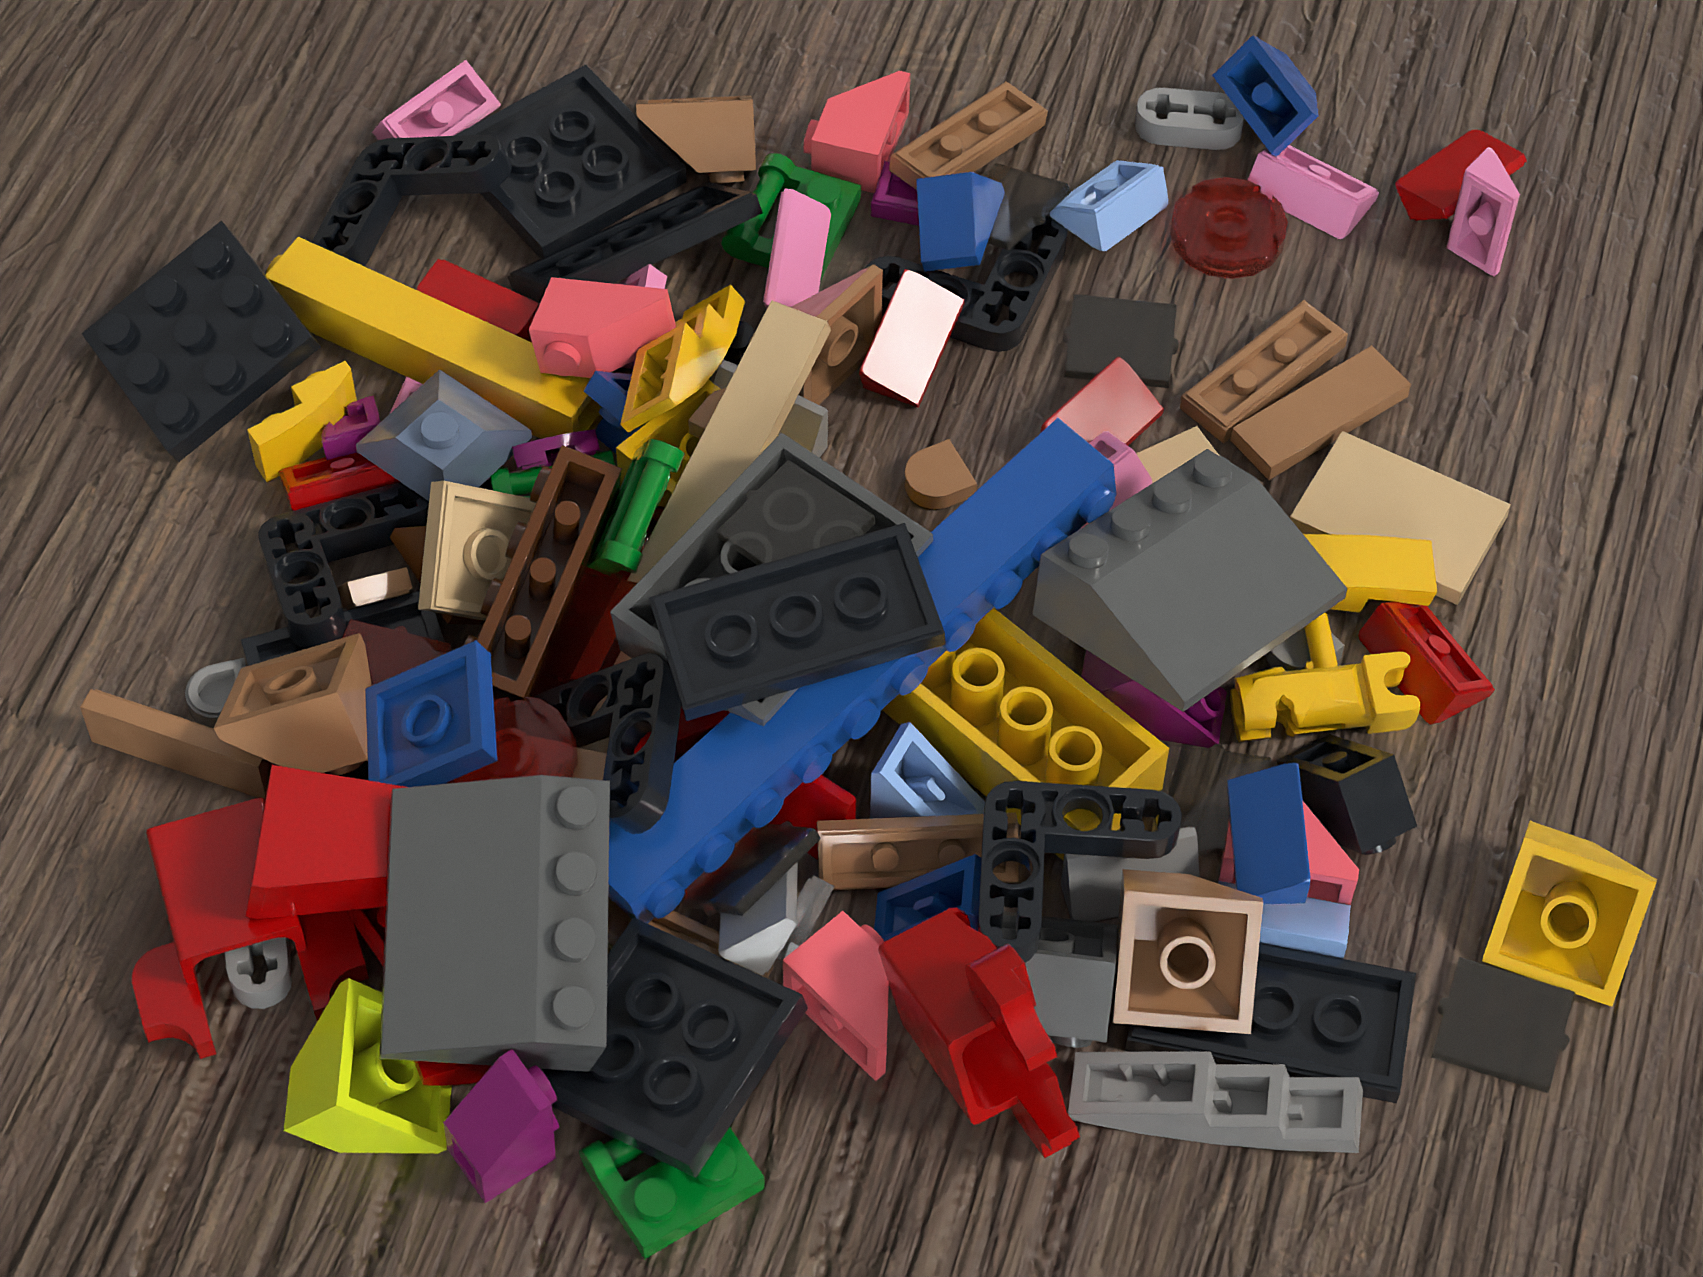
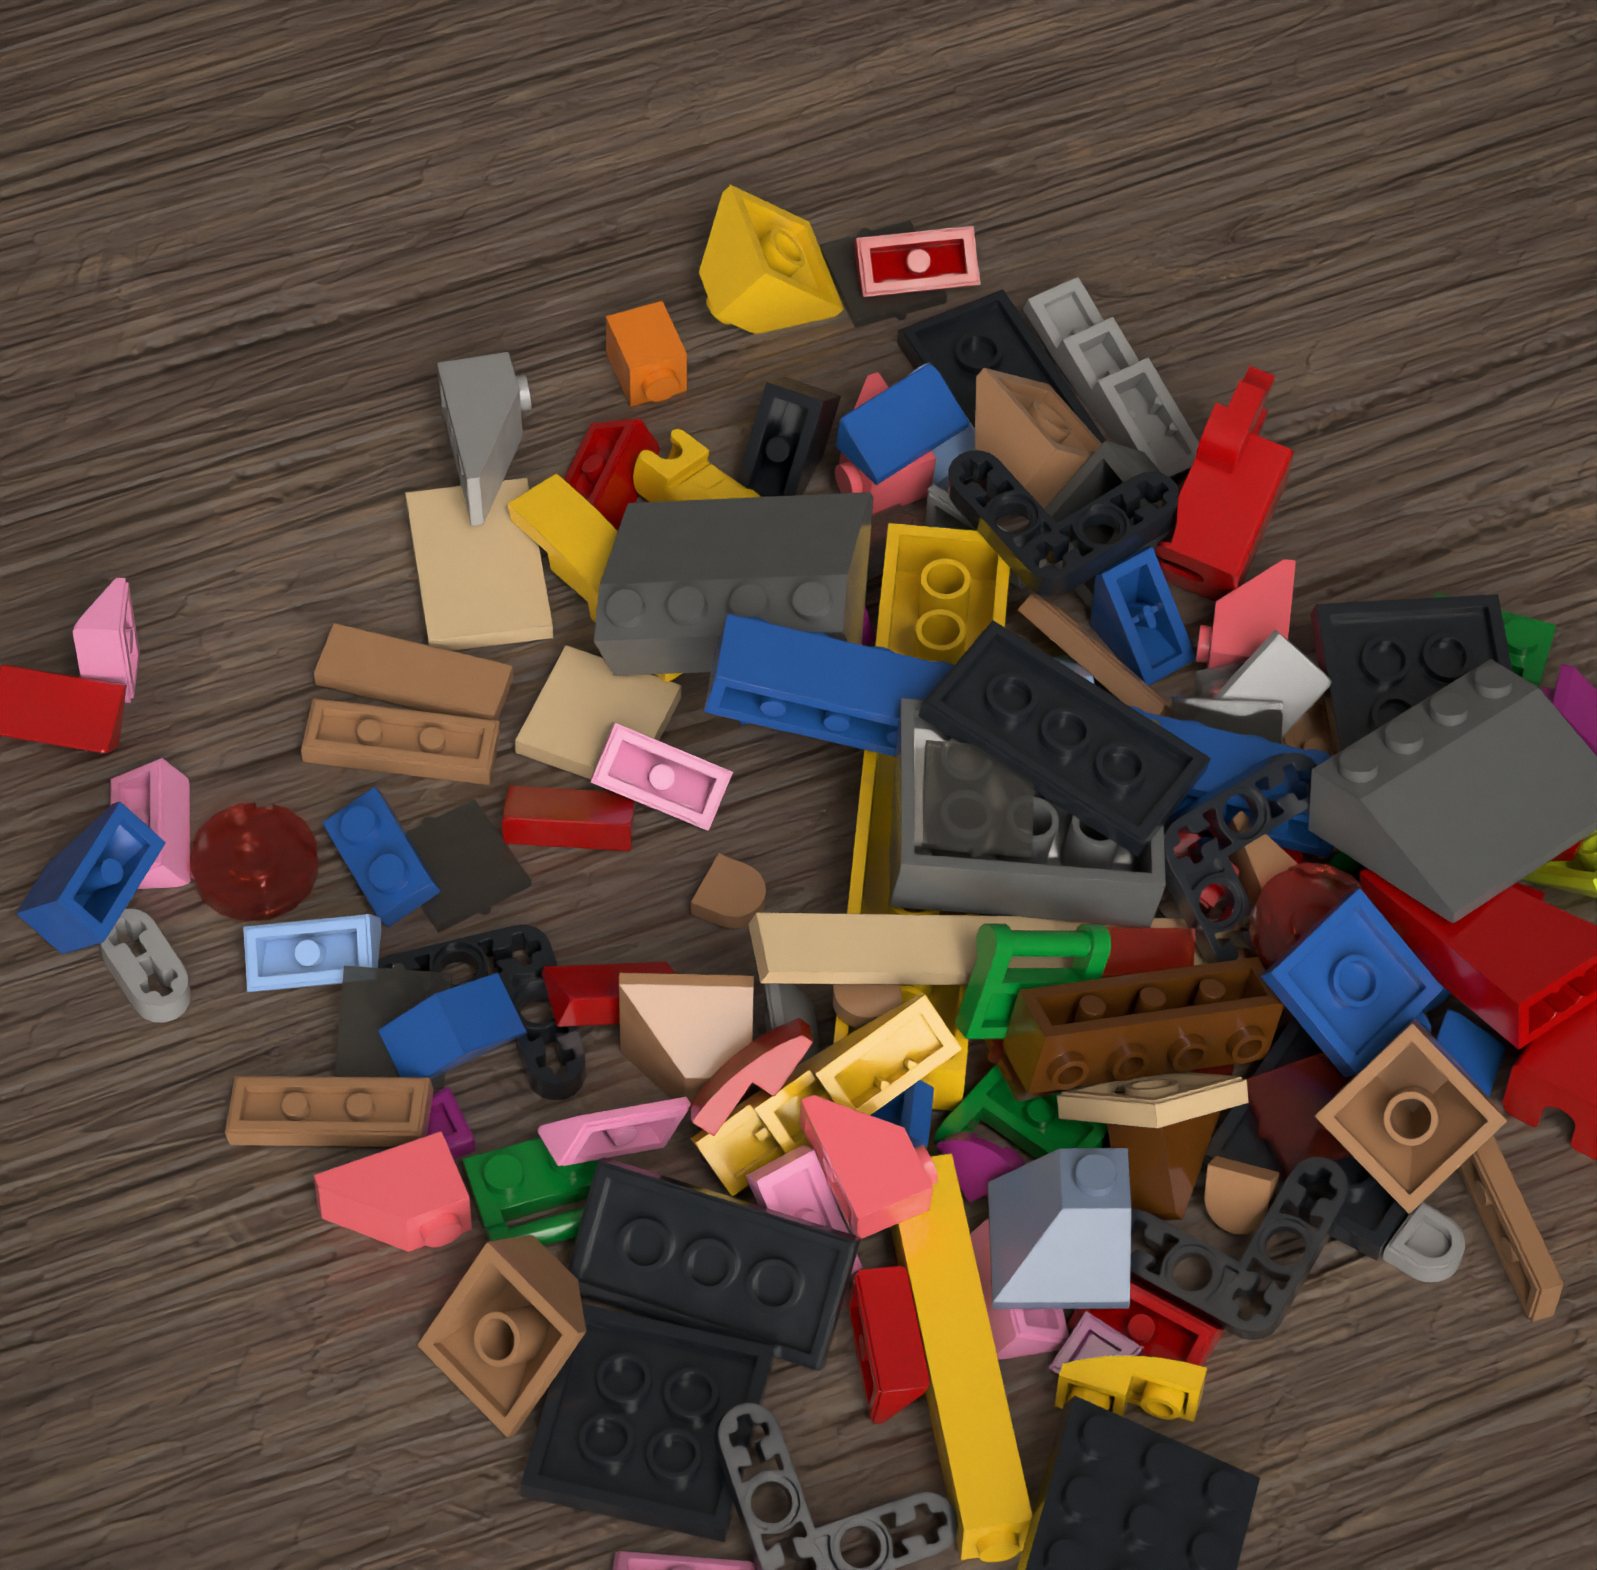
camera: 130 degrees left, 0 degrees up
none -> blue plate [322,787,441,928]
none -> light grey slope [437,352,531,526]
none -> orange brick [606,301,687,407]
none -> slope [690,1018,813,1136]
none -> slope [852,226,980,298]

